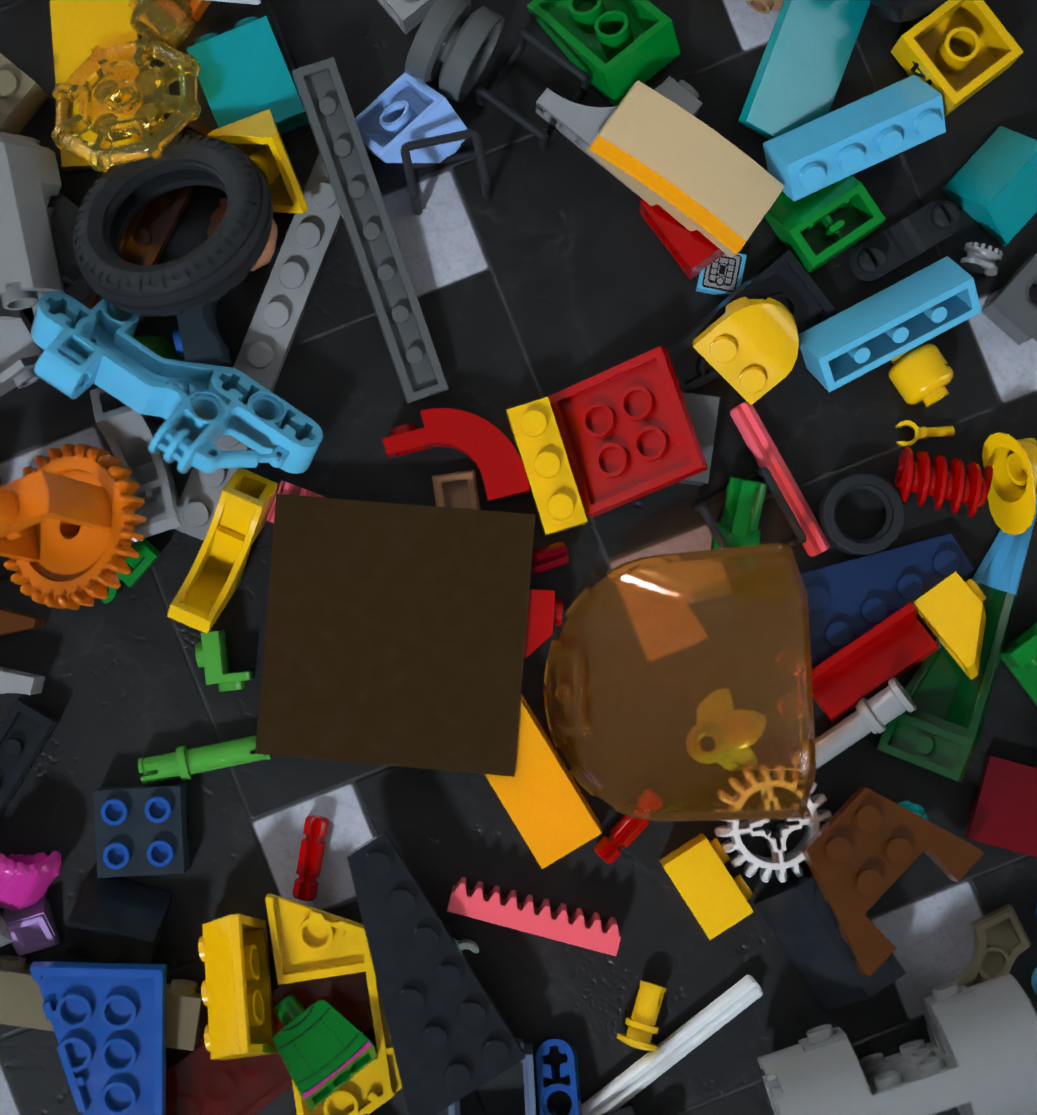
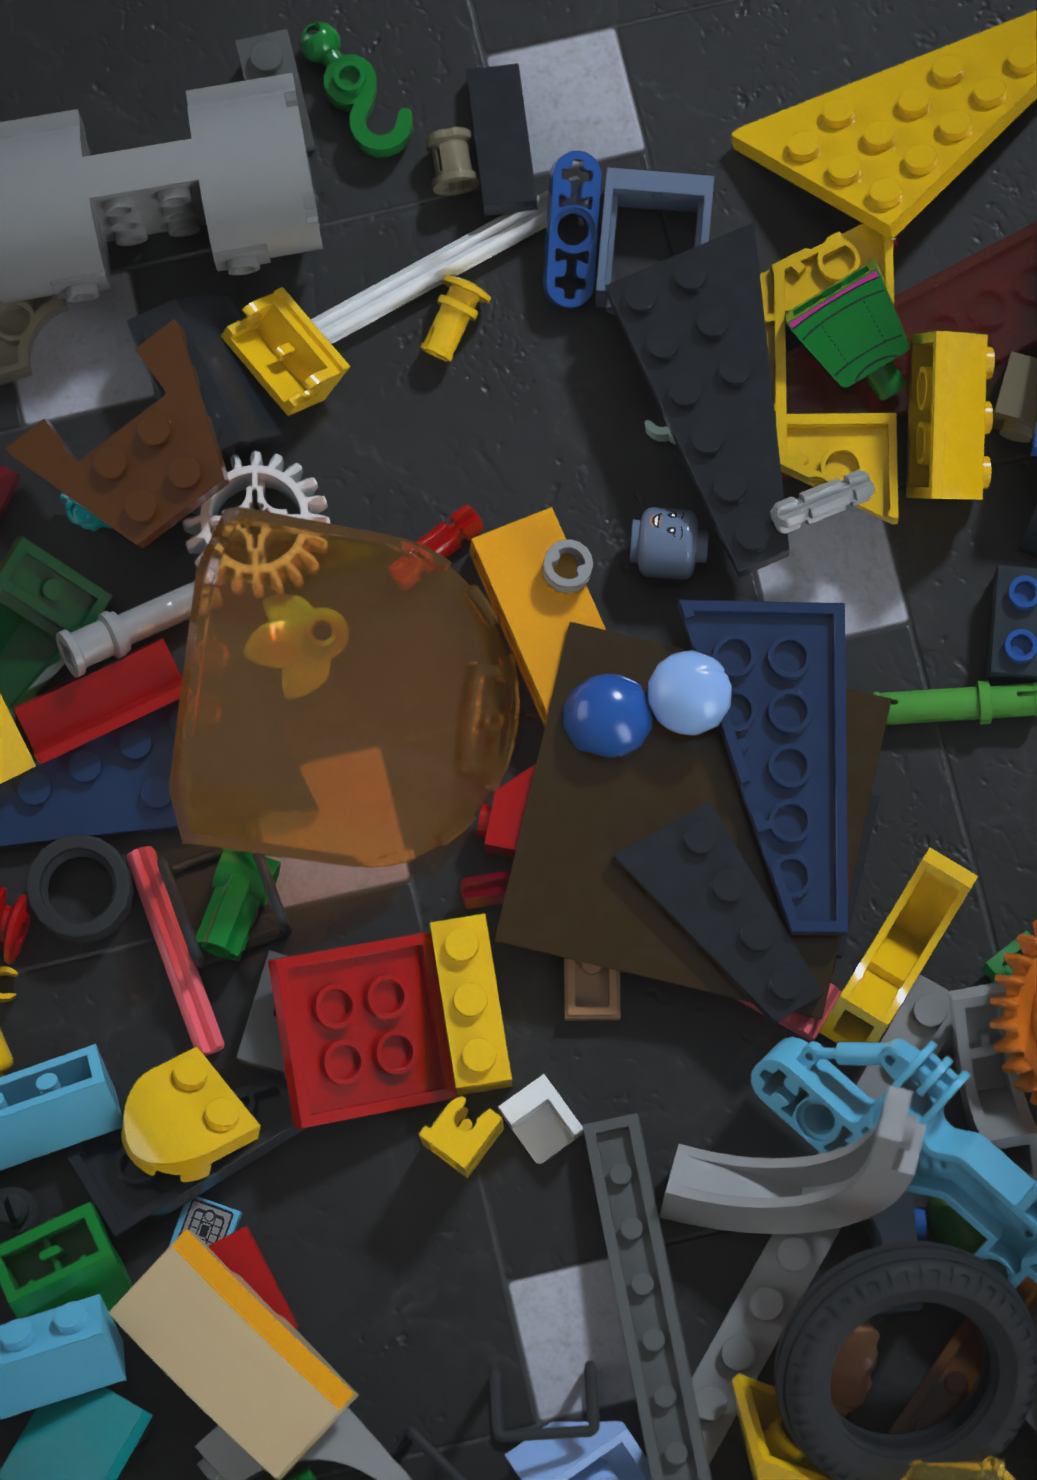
camera: 165 degrees left, 10 degrees down
bright green bracket [195,630,255,692] -> none
red axle [292,815,329,901] -> none
red arch [382,408,530,503] -> none
coral gear [447,877,621,956] -> none
yellow brick [659,833,754,940] -> none
none -> yellow hinge [221,287,350,416]
none -> yellow hinge [419,1097,504,1178]
none -> white panel [498,1074,584,1165]
none -> light grey bush [542,539,593,594]
none -> blue hair [563,674,653,758]
none -> black wing [612,801,824,1025]
none -> sand blue head [630,507,709,580]
none -> light blue hair [648,650,732,735]
none -> light grey arch [660,1085,926,1234]
none -> dark blue wing [677,600,848,936]
none -> light grey axle [770,470,875,534]

